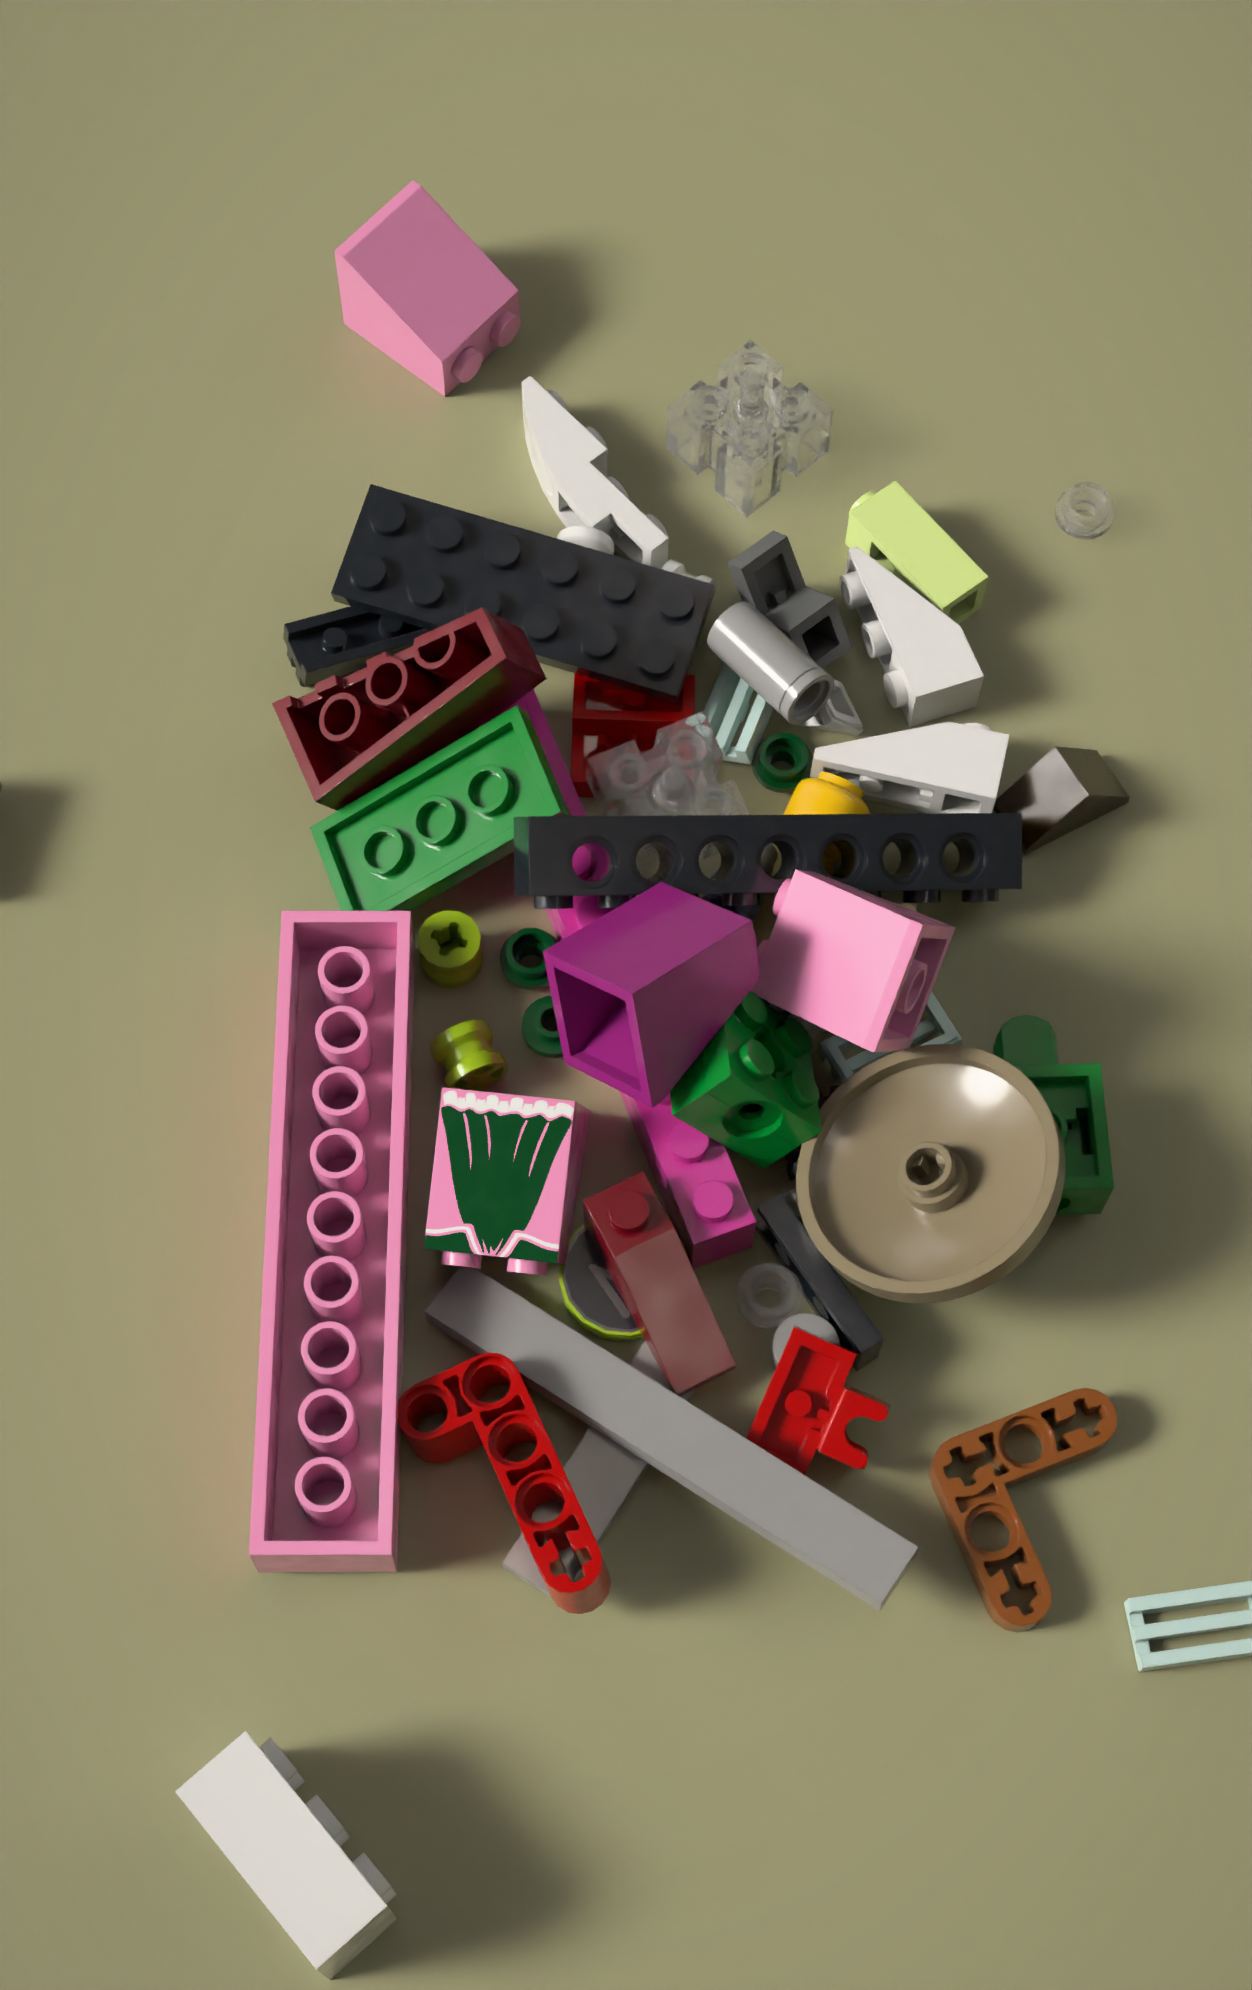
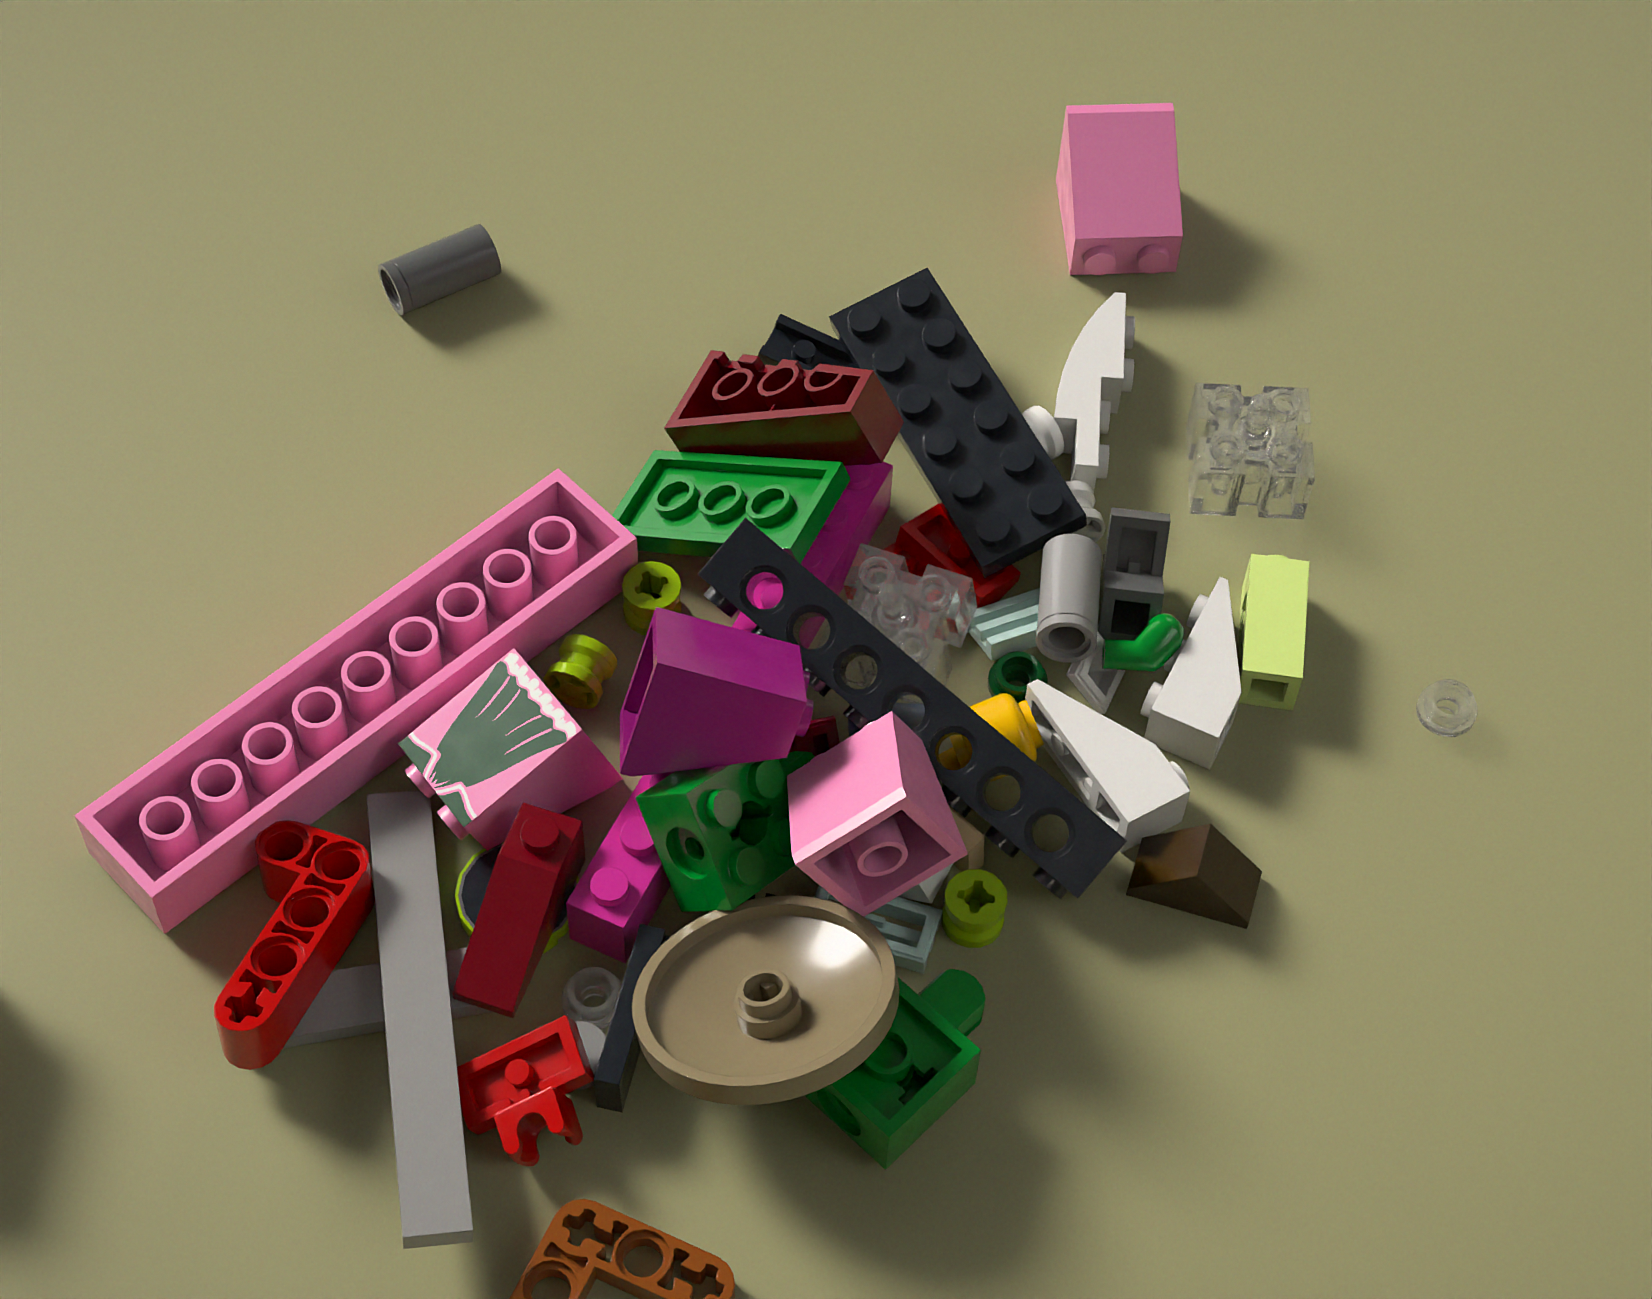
camera: 45 degrees right, 10 degrees down
none -> lime wheel [942,869,1008,948]
none -> green arm [1102,613,1184,672]

